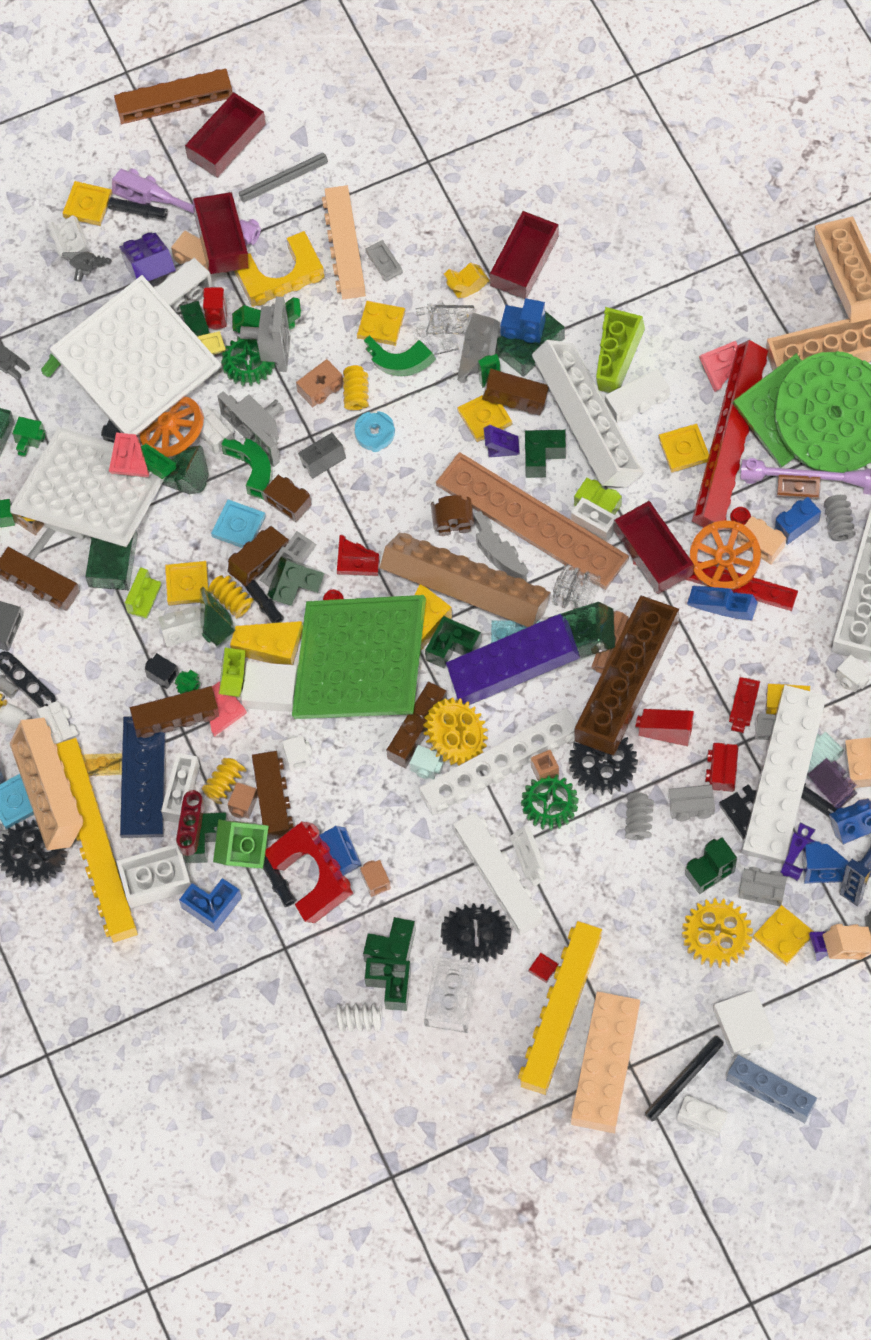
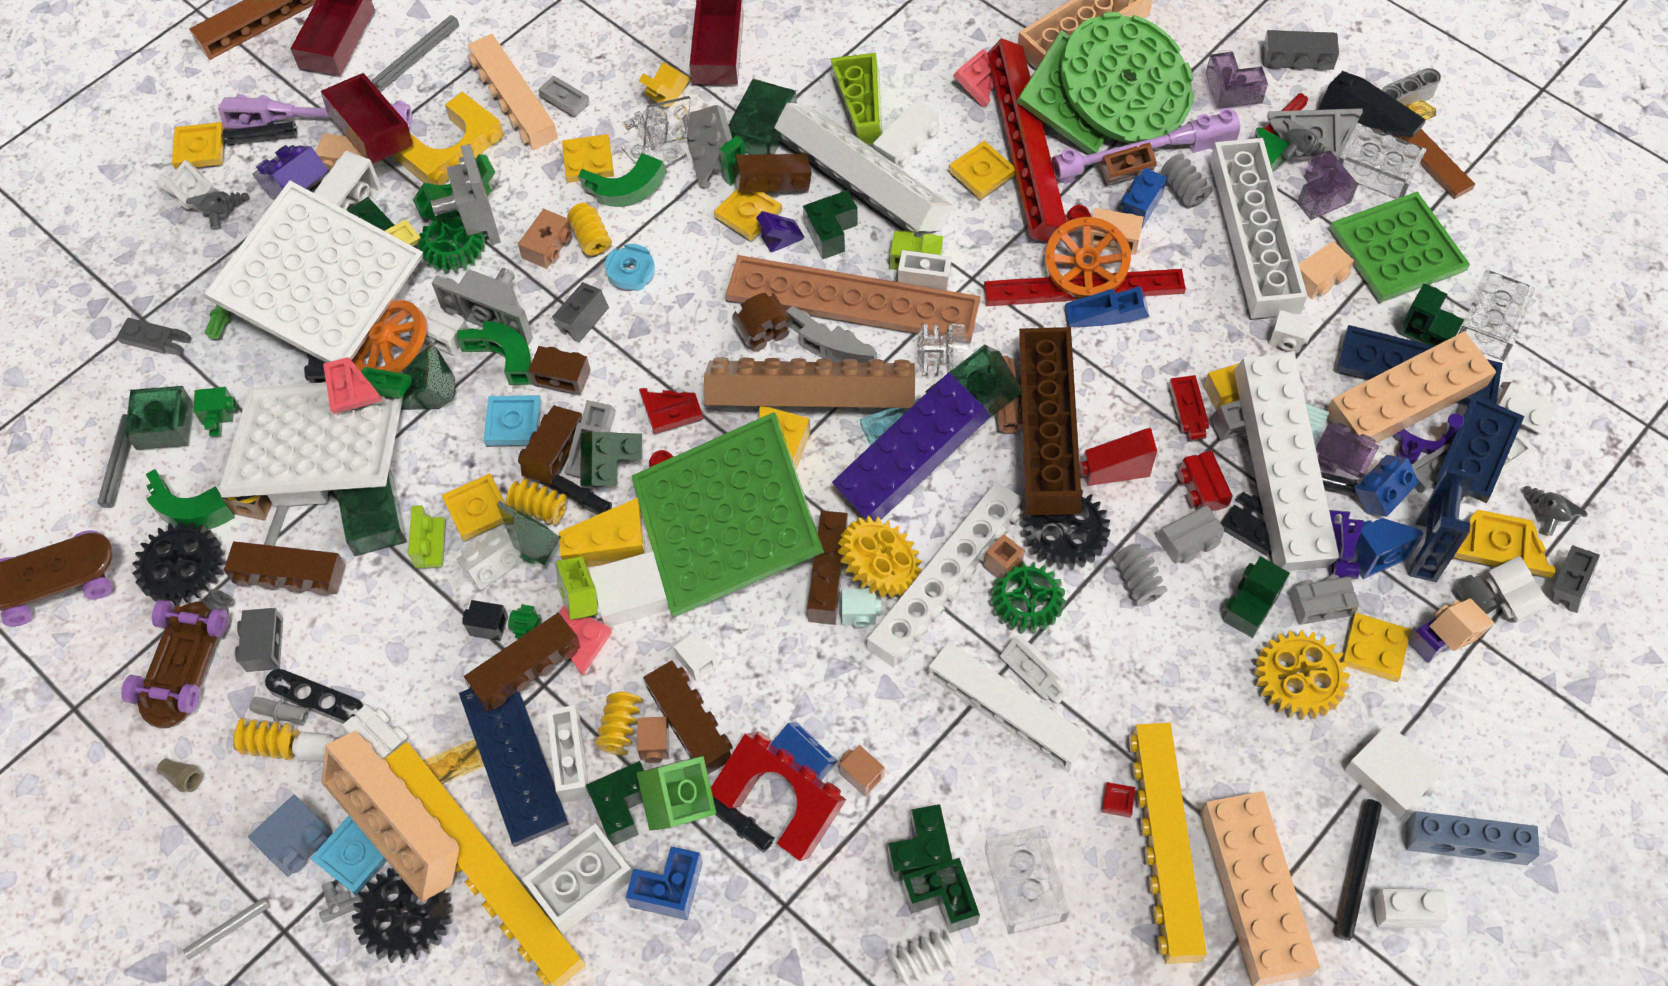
camera: 25 degrees left, 5 degrees down
dark red beam [176,790,204,856] -> none
red brick [203,287,227,330] -> none
dark green brick [425,616,482,669] -> none
black gear [440,903,512,963] -> none
blue brick [500,298,545,343] -> none
dark red piece [614,501,694,594] -> none

